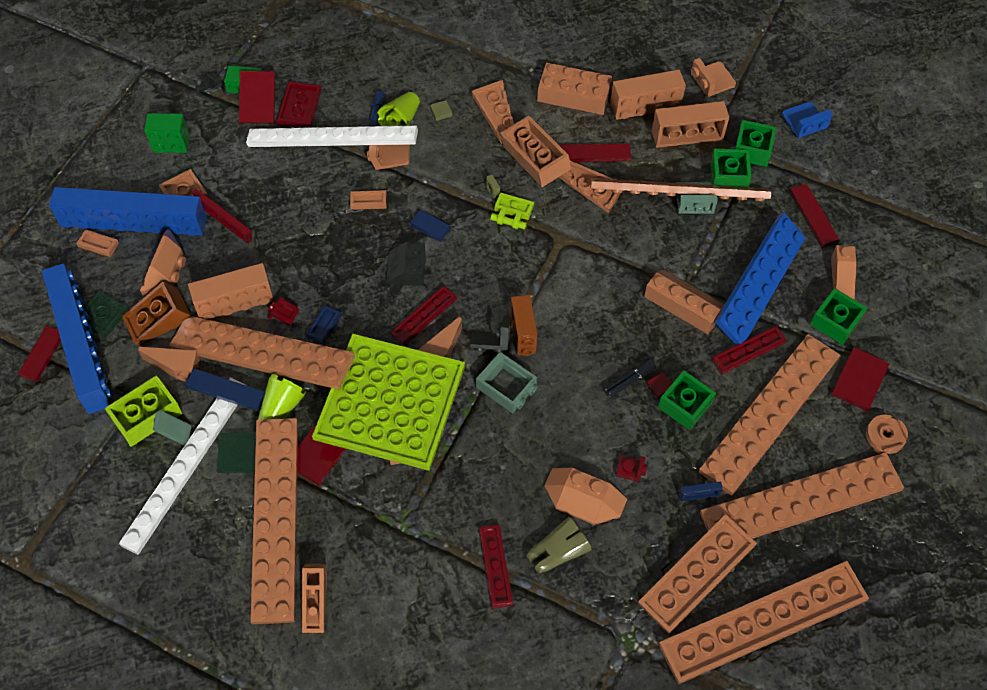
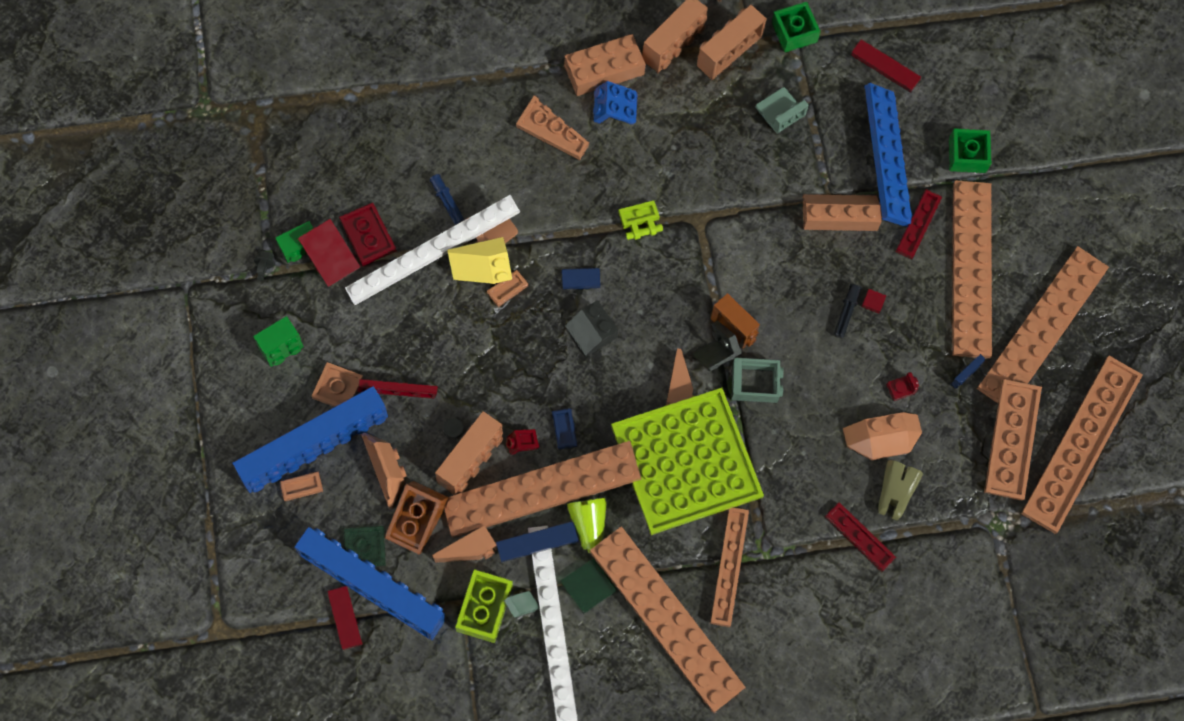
camera: 40 degrees left, 10 degrees up
dark red tile [297,421,346,486] -> none
nougat slope [302,564,327,633] -> none
lime cone [377,92,420,126] -> none
dark red tile [390,285,457,346] -> none
olive tile [430,100,452,121] -> none
olive tile [486,175,500,200] -> none
nougat brick [500,116,571,187] -> none
nougat wing [559,161,621,213] -> none
dark red tile [560,144,631,162] -> none
plate [590,178,771,201] -> none
green brick [658,371,716,430] -> none
green brick [710,149,752,187] -> none
nougat slope [831,245,856,299] -> none
dark red tile [831,347,890,412] -> none
nougat plate [866,415,908,454] -> none
none -> light yellow slope [447,237,512,284]
none -> blue bracket [593,81,637,124]
none -> nougat plate [710,508,749,627]

